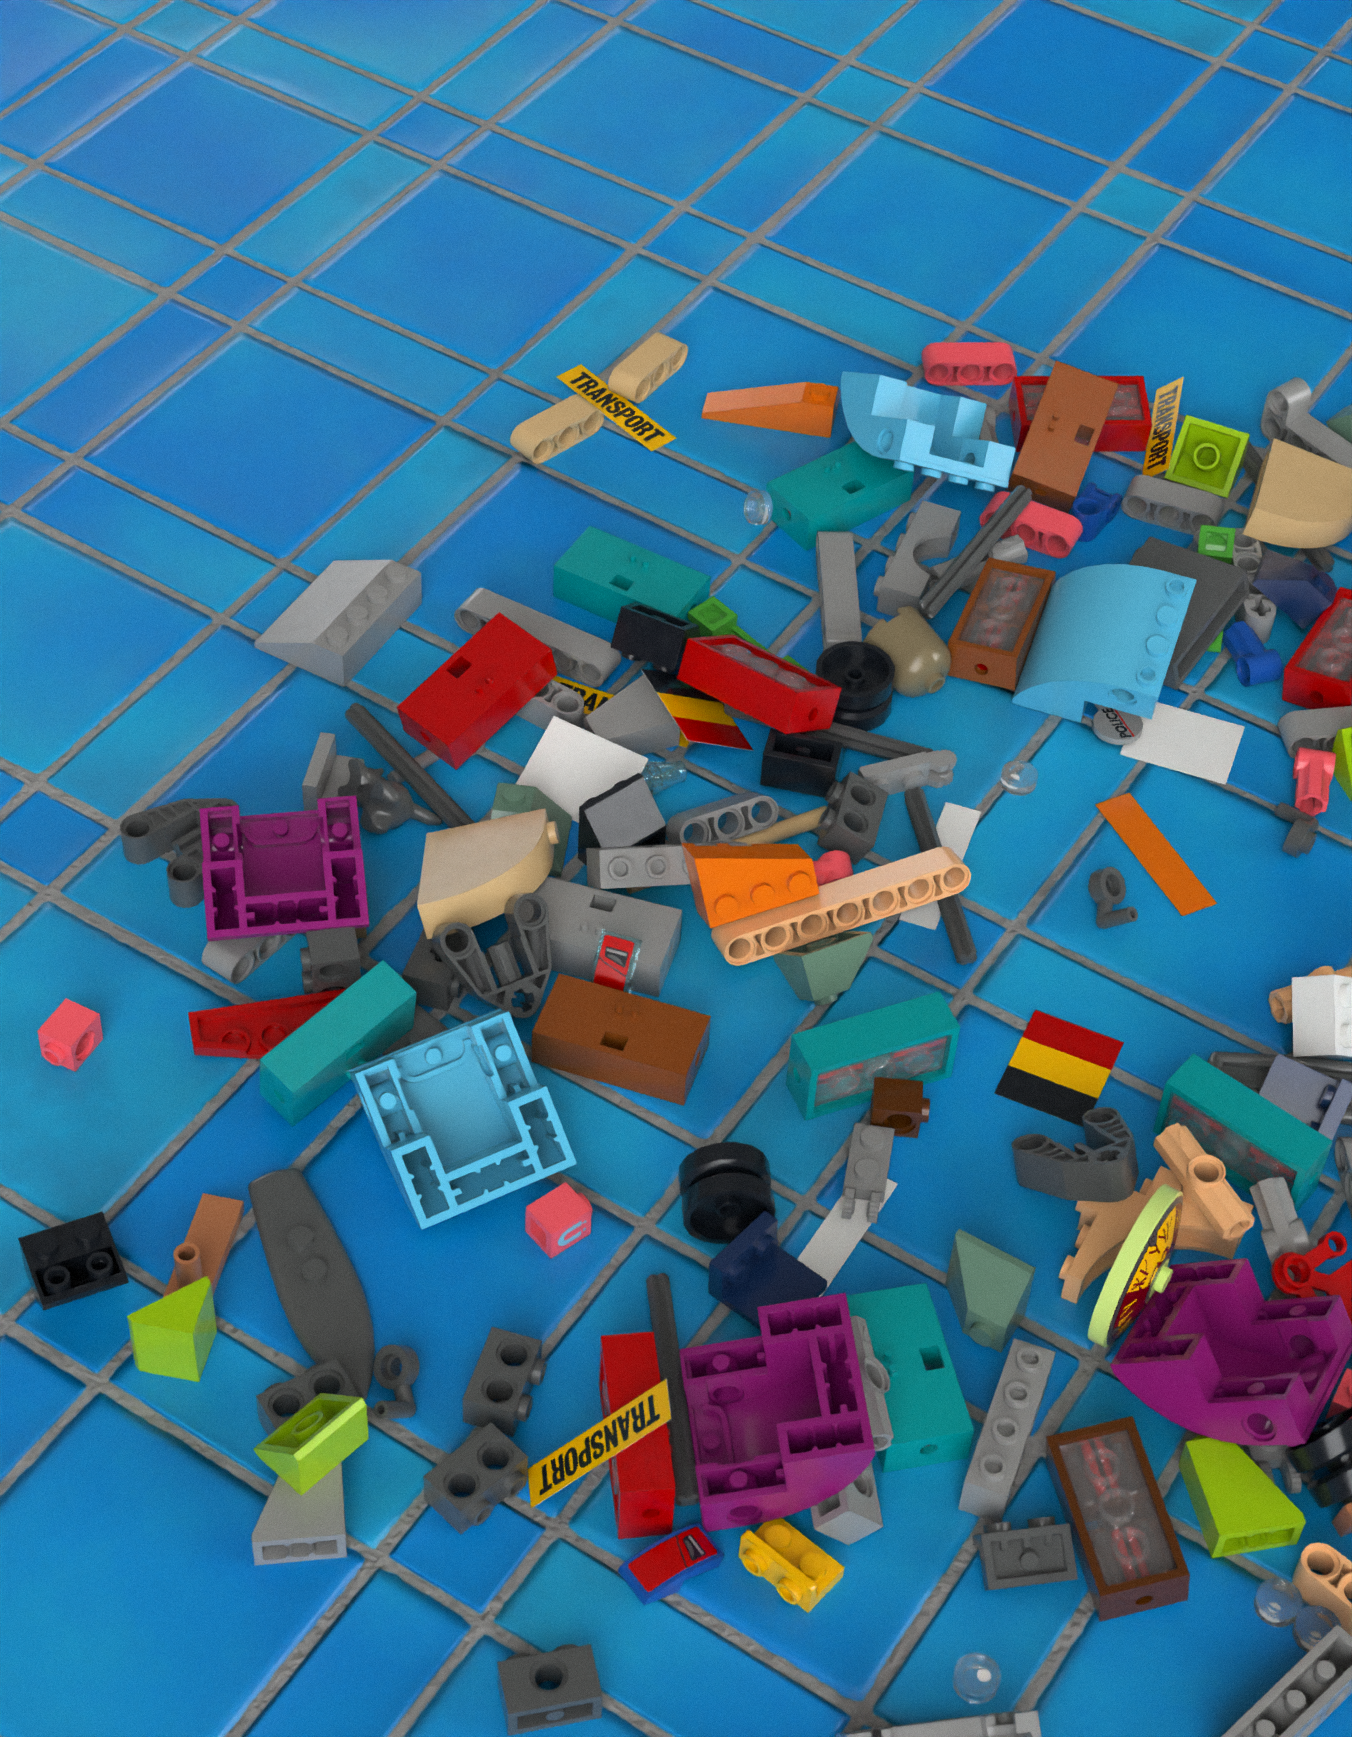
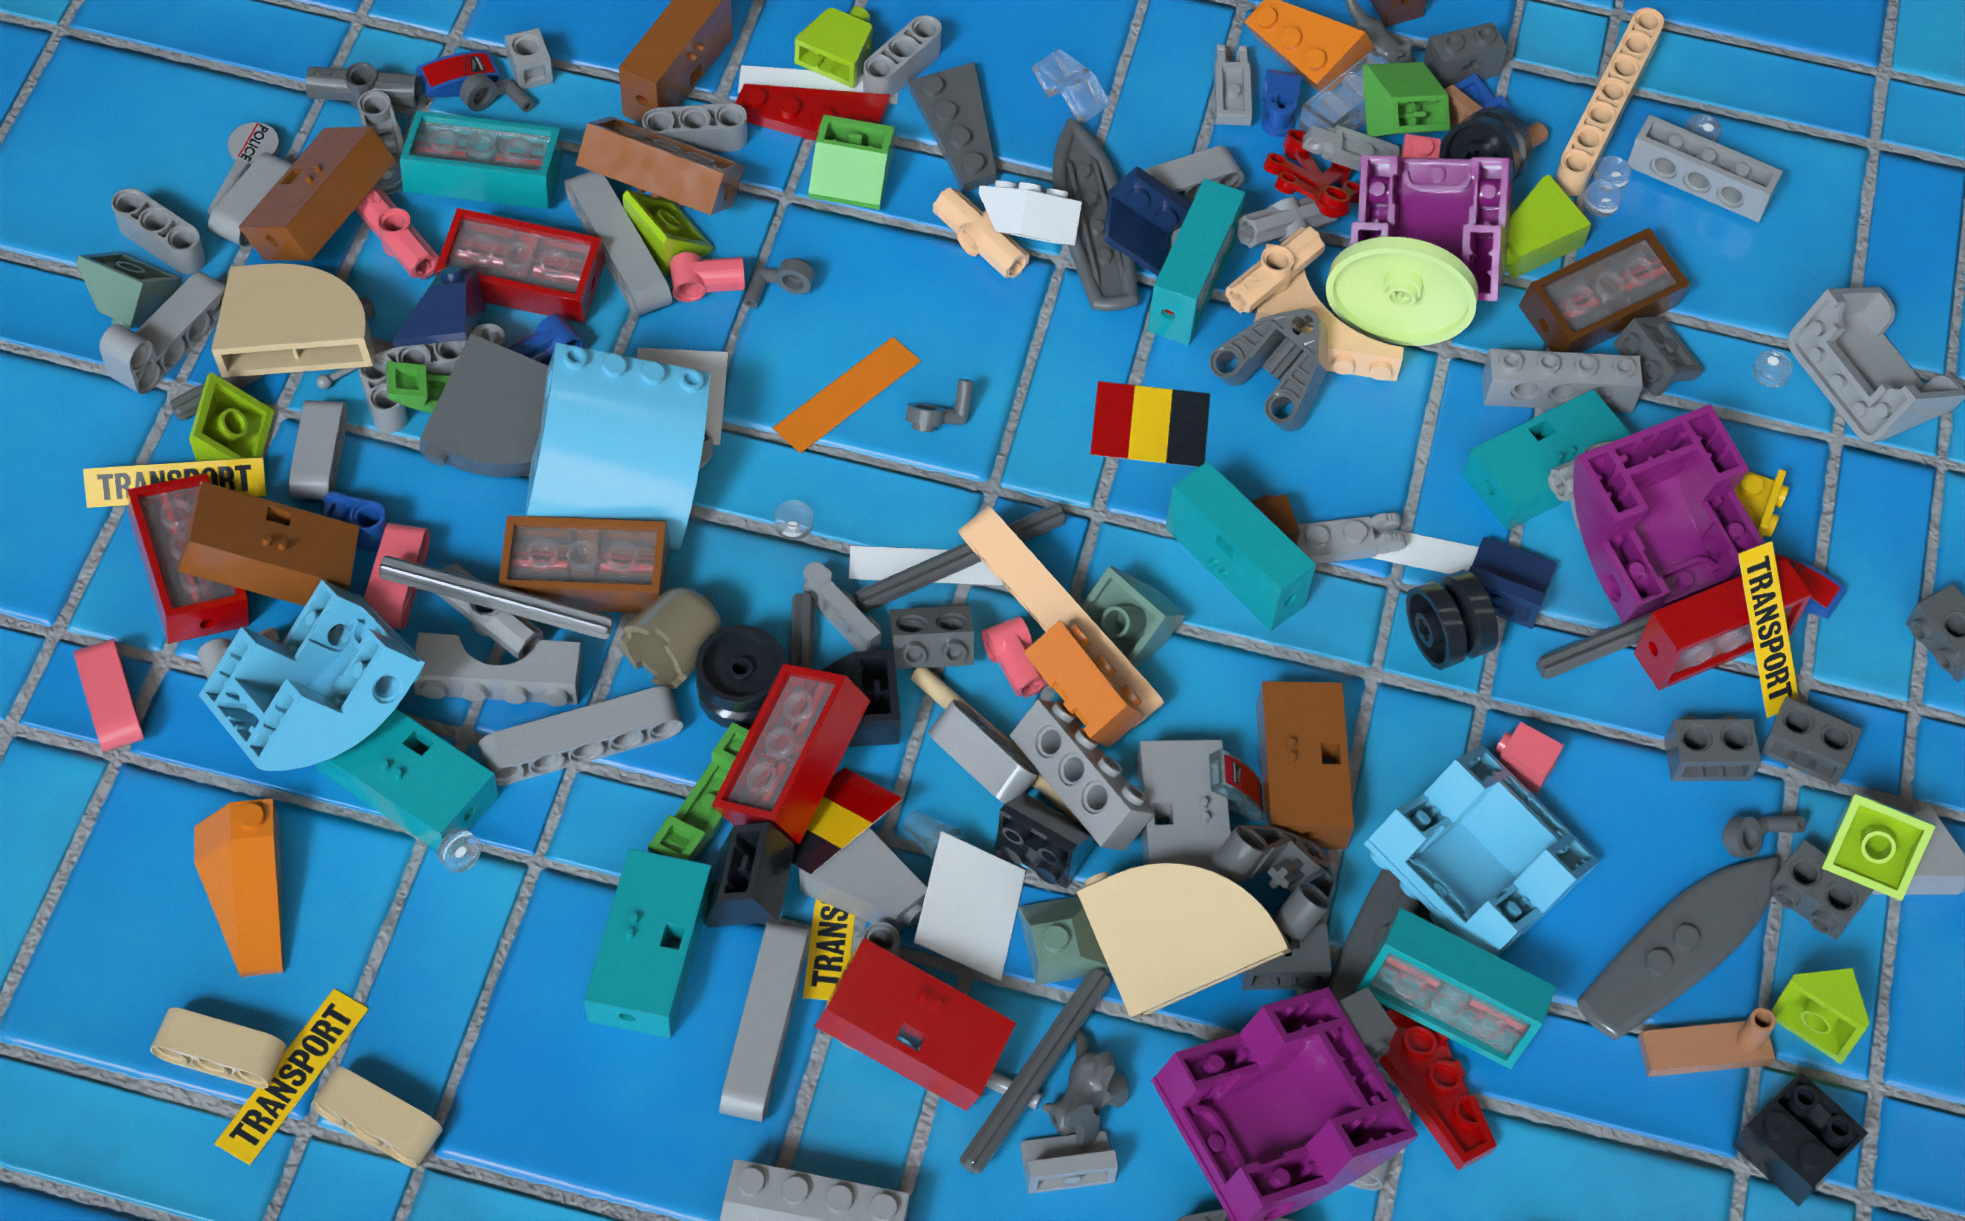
camera: 110 degrees left, 10 degrees up
sand green slope [946,1229,1036,1353] -> none

